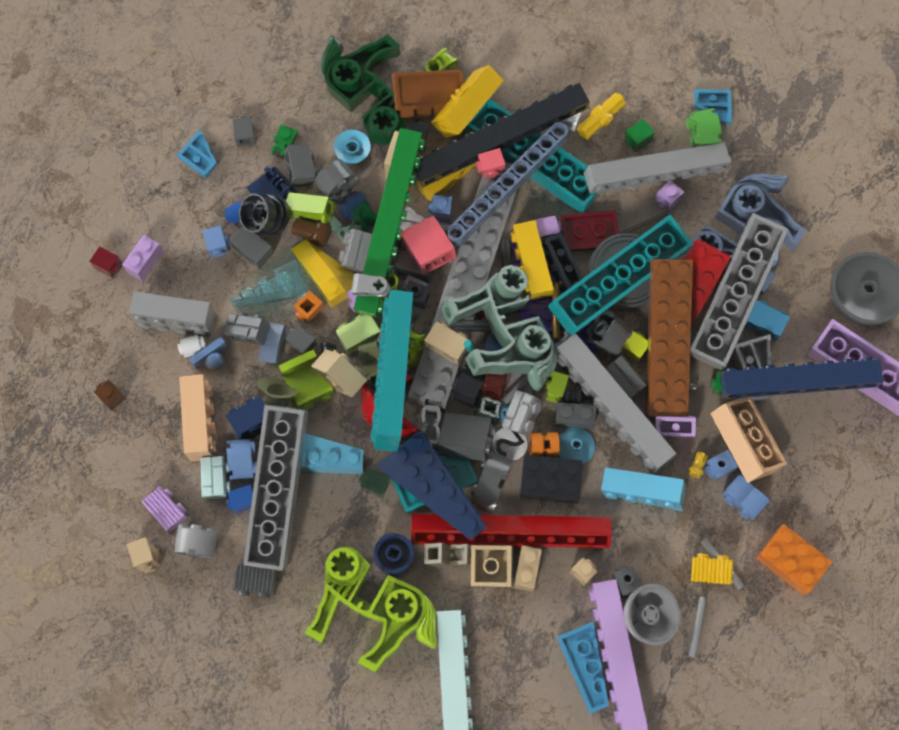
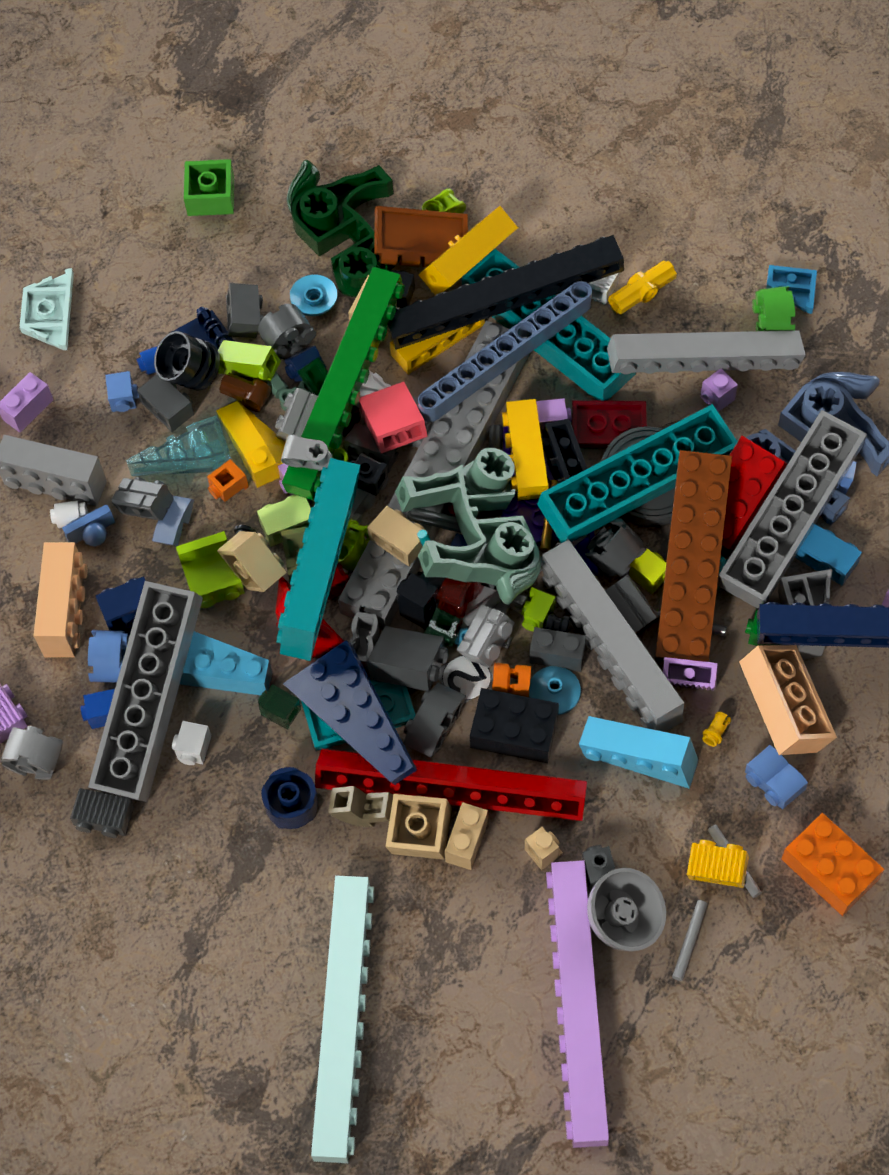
camera: 10 degrees right, 10 degrees down
dark azure wing [177,130,218,179] -> none
light aqua brick [200,456,231,500] -> none
dark grey brick [233,116,255,147] -> none
olive piece [257,376,297,407] -> none
green plate [271,124,298,159] -> none
dark grey brick [286,325,317,355] -> none
lime animal [305,547,437,674] -> none
medium blue brick [428,195,452,222] -> none
coral brick [476,148,505,179] -> none
dark azure wing [556,621,609,714] -> none
green brick [624,119,655,152] -> none
medium blue brick [705,450,738,482] -> none
none -> light aqua wing [20,268,74,350]
none -> white brick [172,721,211,765]
none -> bright green brick [184,159,234,216]

